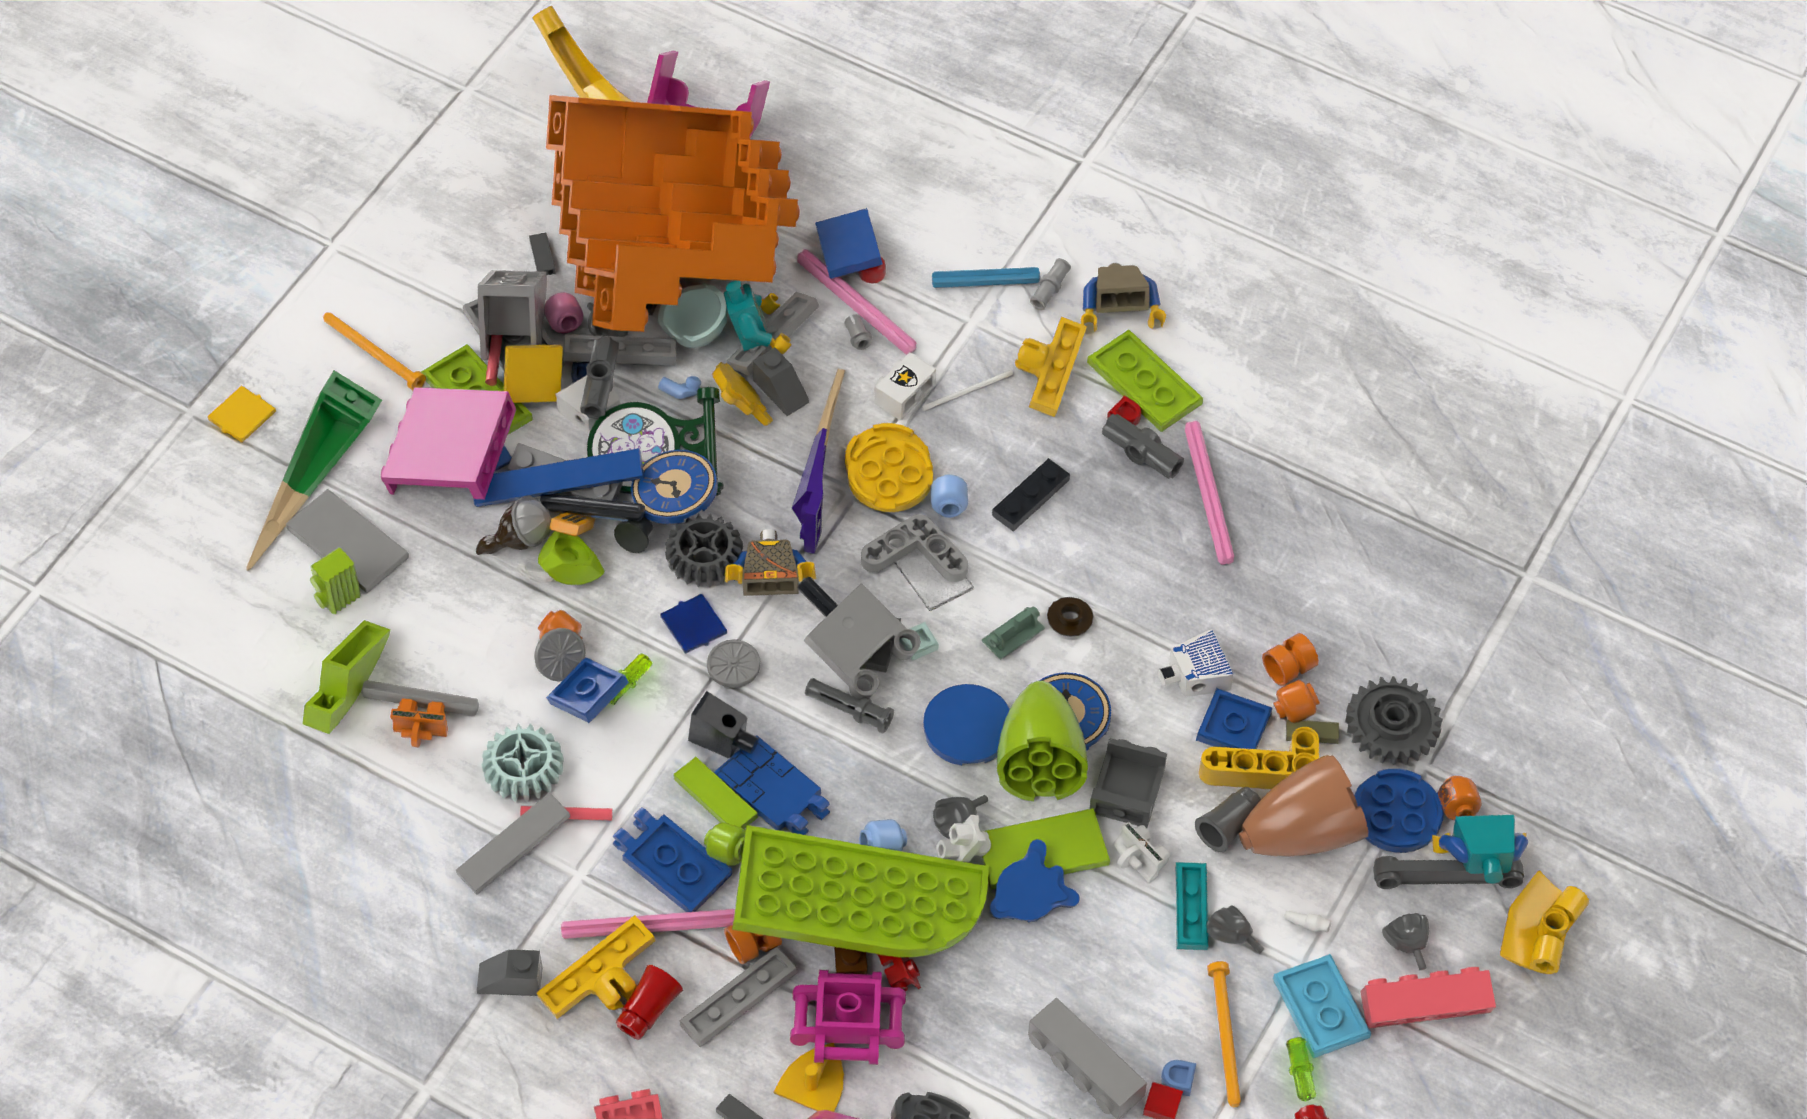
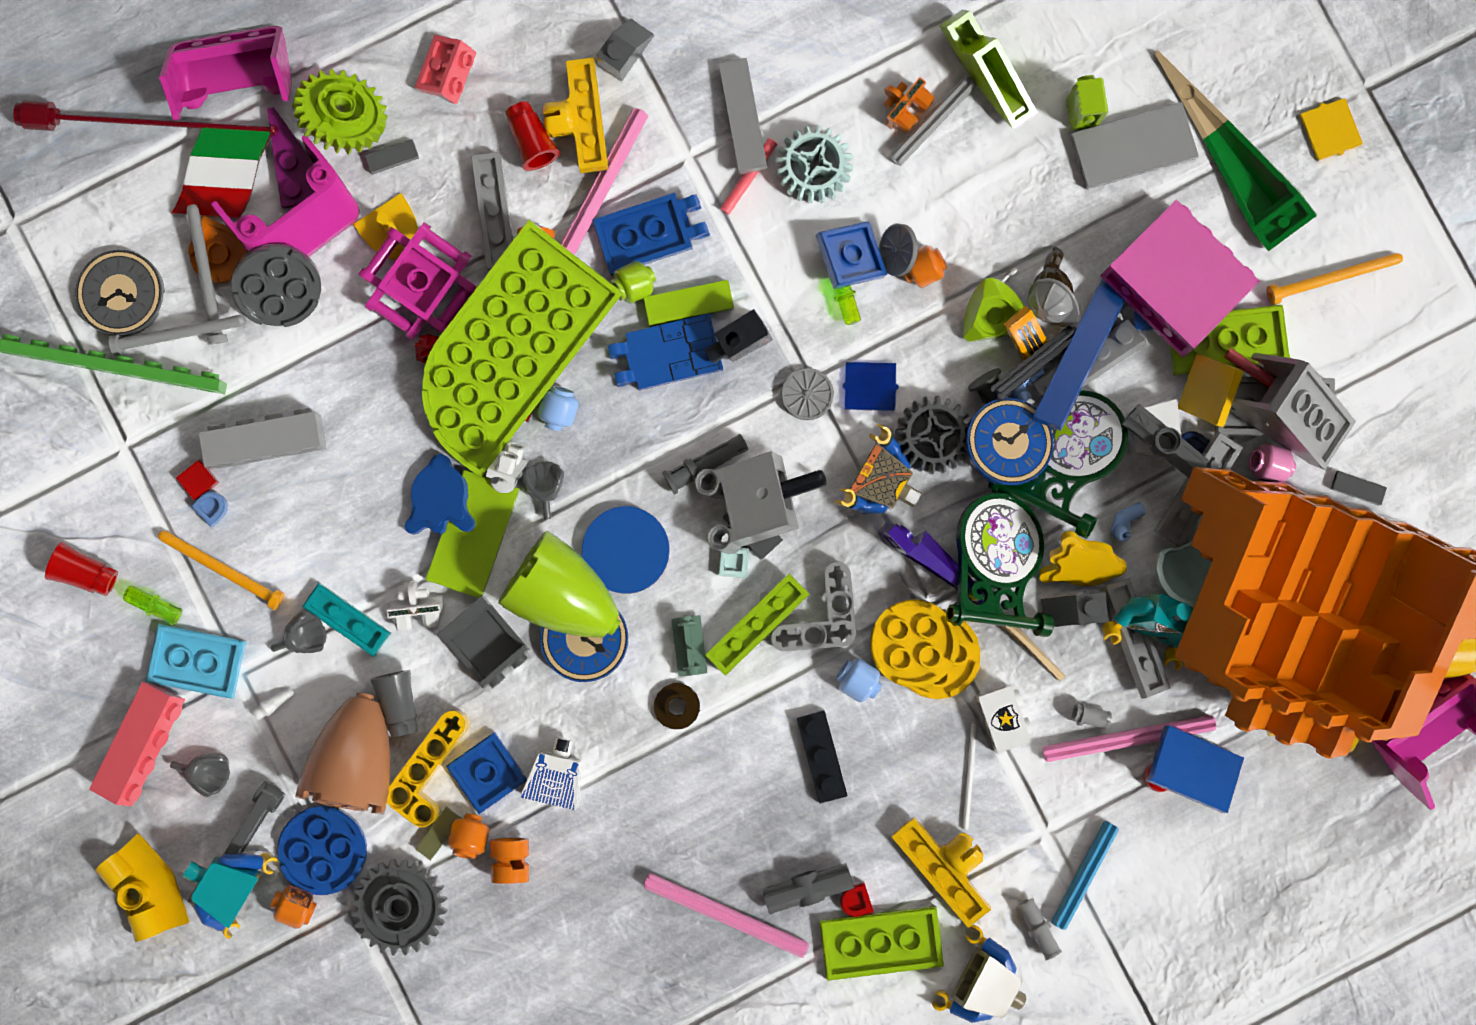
camera: 125 degrees right, 30 degrees up
none -> lime plate [705,573,810,676]
none -> piece [946,493,1054,637]

